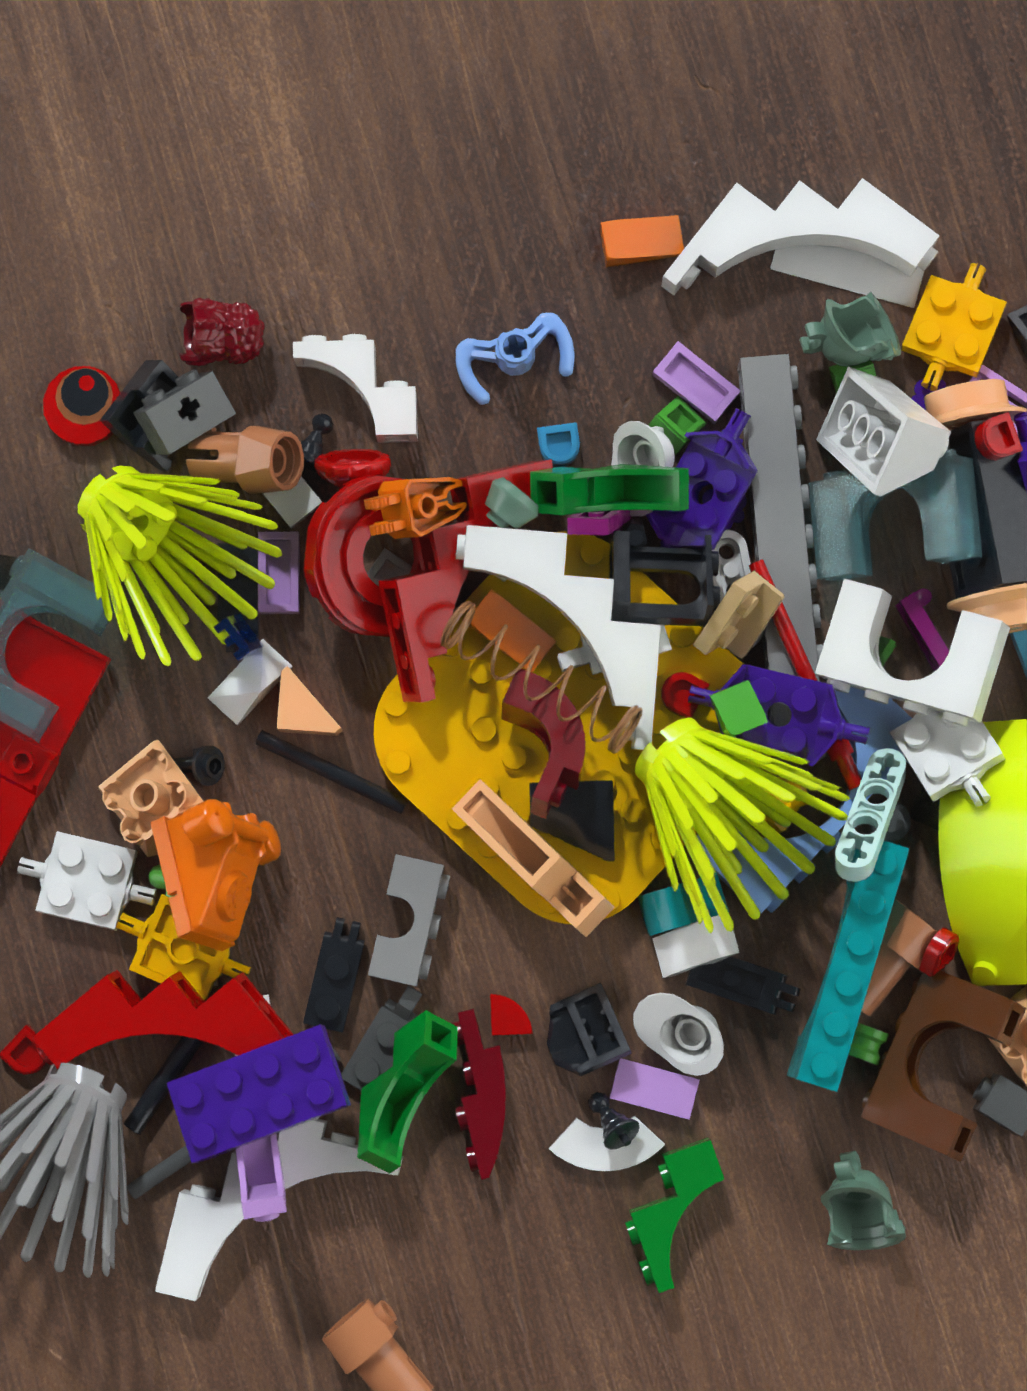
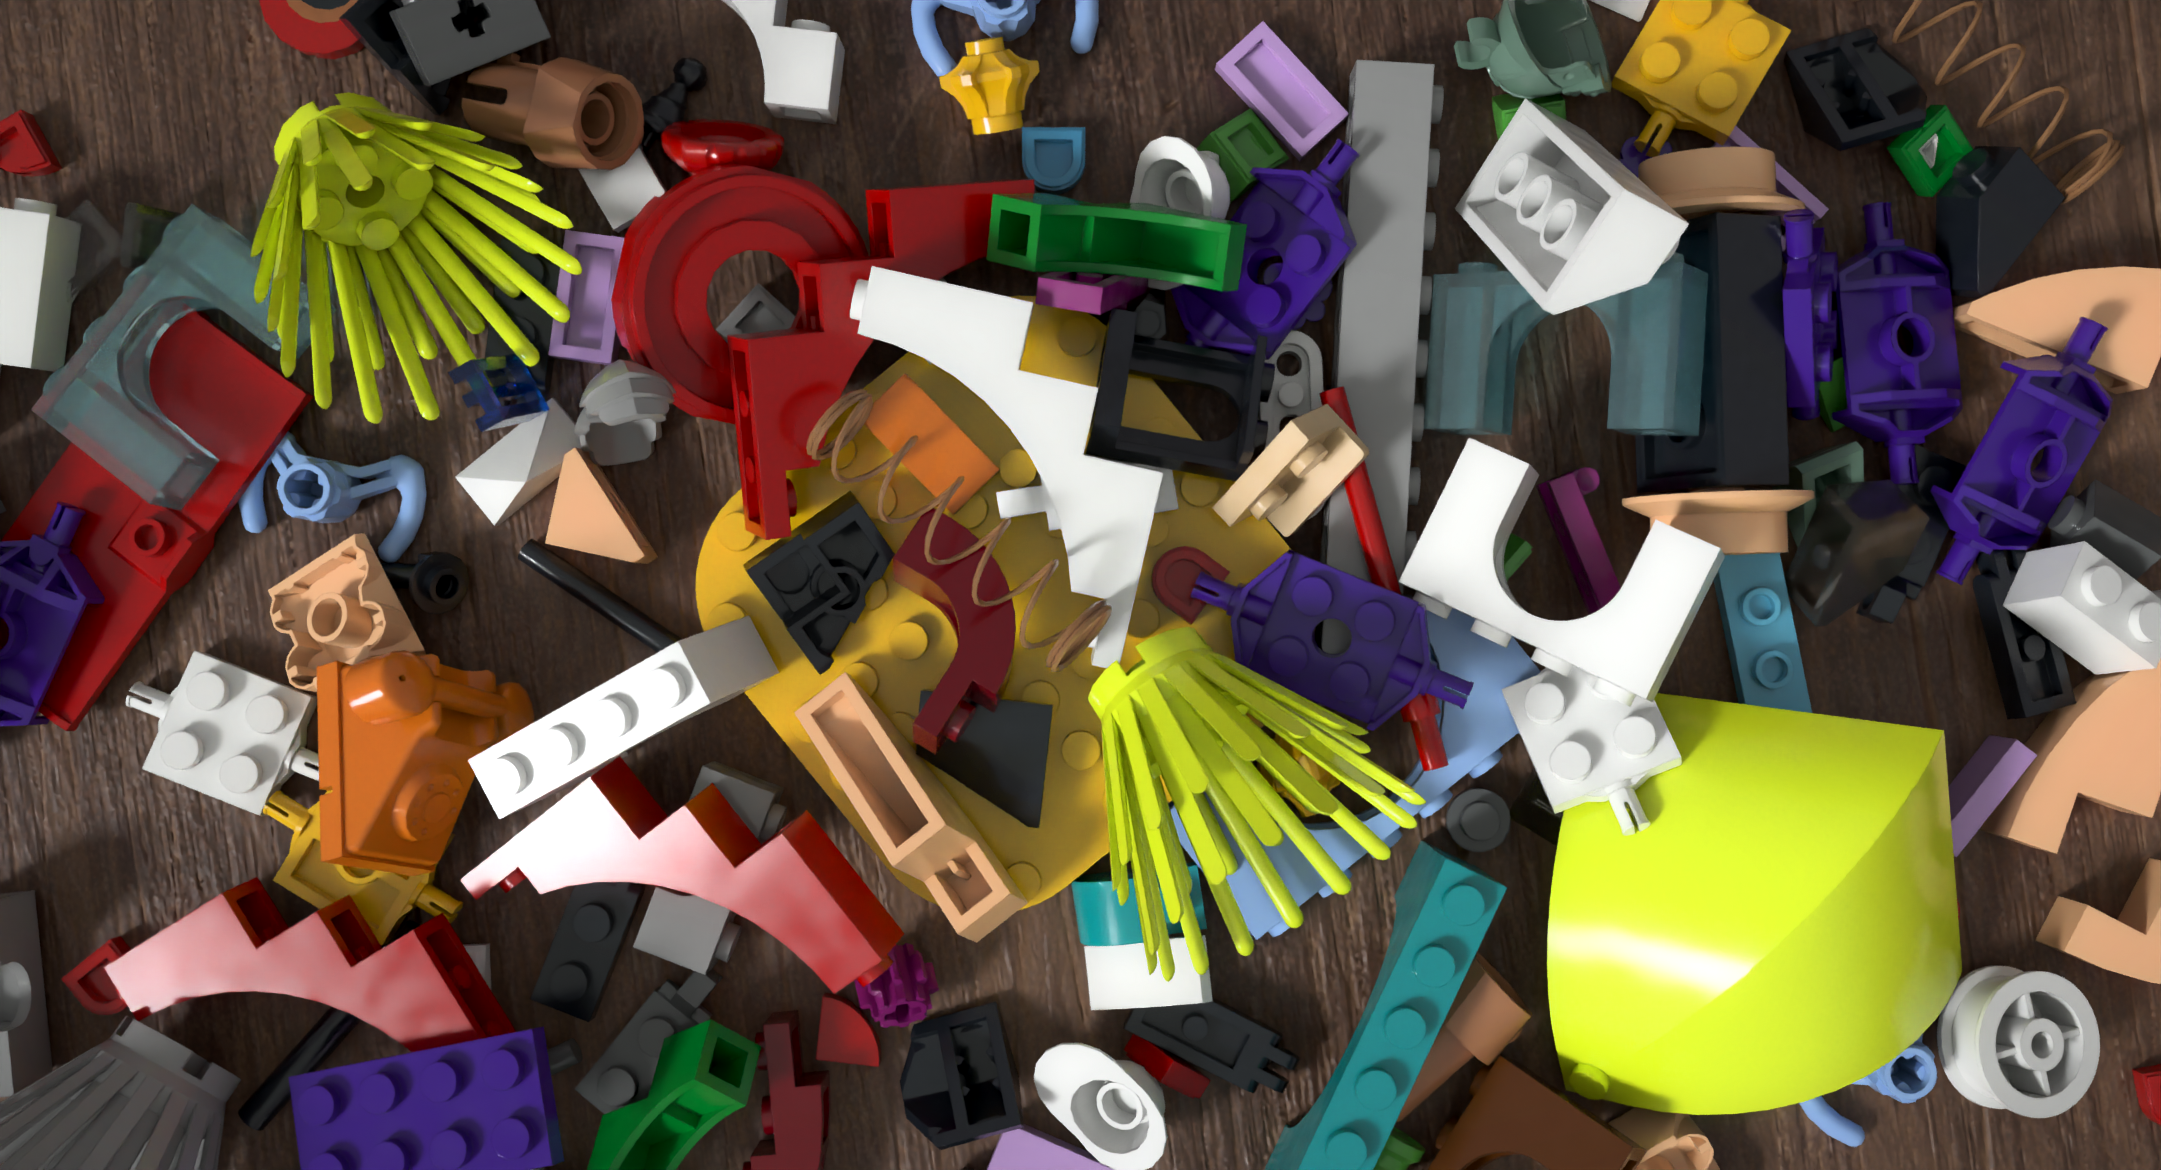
camera: 10 degrees right, 5 degrees up
orange hinge [364,477,467,539] -> none
sand green cone [485,477,538,529] -> none
bright green slope [709,680,768,737] -> none
light aqua beam [835,748,906,882] -> none
red tile [919,927,959,977] -> none
red tile [974,412,1023,460] -> none
none -> light blue piece [238,431,427,563]
none -> arch [460,756,905,994]
none -> white arch [468,615,779,819]
none -> light grey piece [574,359,676,466]
none -> black slope [743,491,895,675]
none -> magenta gear [854,943,939,1028]
none -> yellow rock [939,36,1040,135]
none -> red tile [1123,1034,1211,1099]

